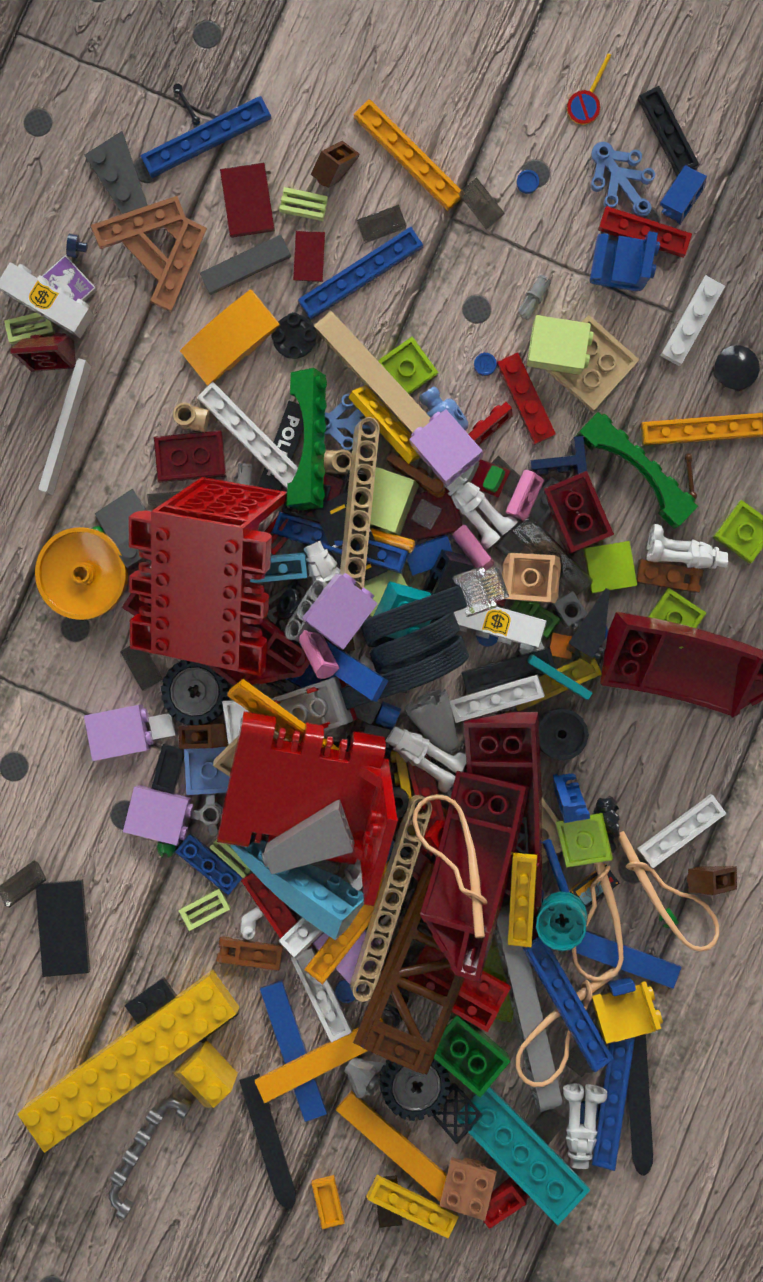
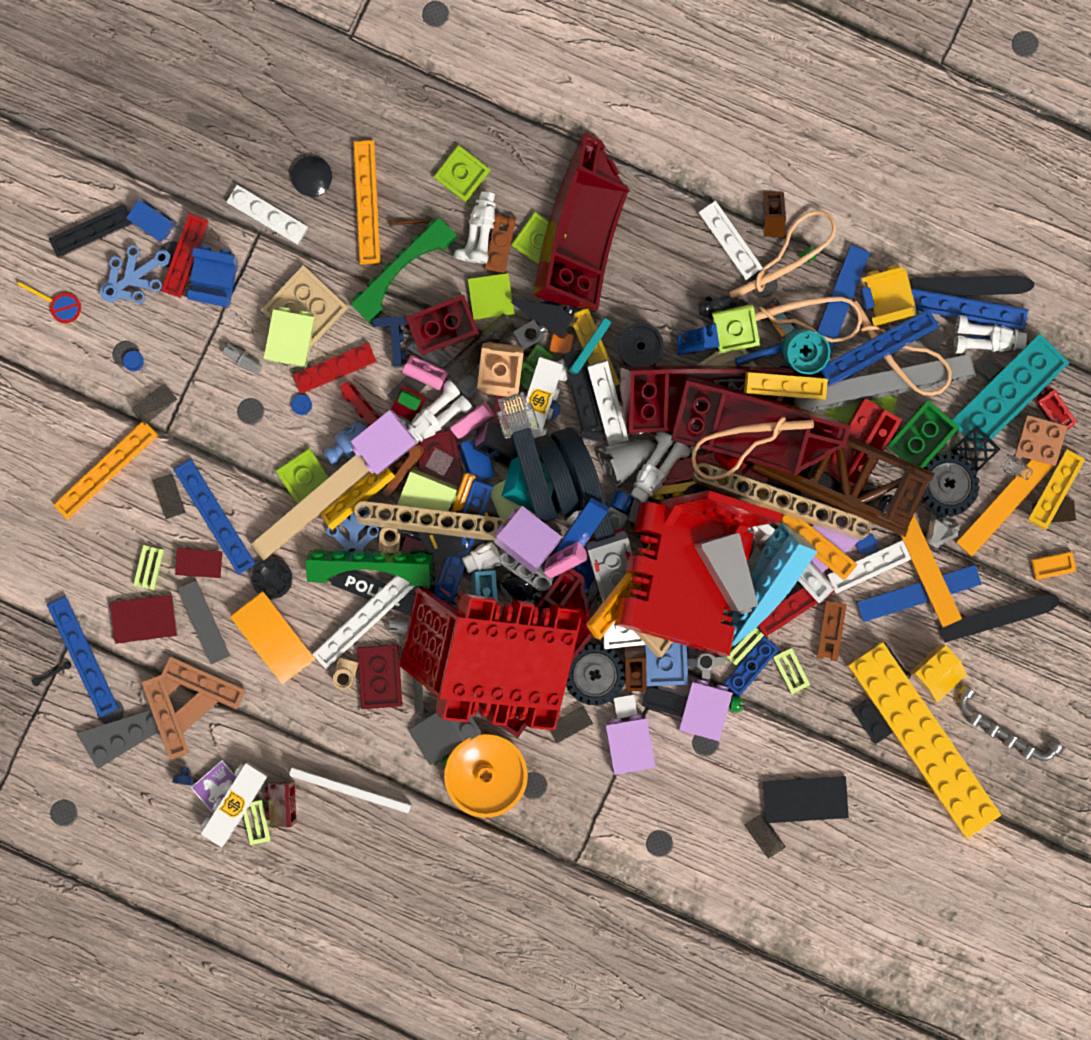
camera: 90 degrees left, 0 degrees up
white arm [240,906,264,940] -> none
reddish brown slope [310,140,360,188] -> none
none -> black tile [579,429,604,448]
none -> clear cone [1000,454,1033,480]

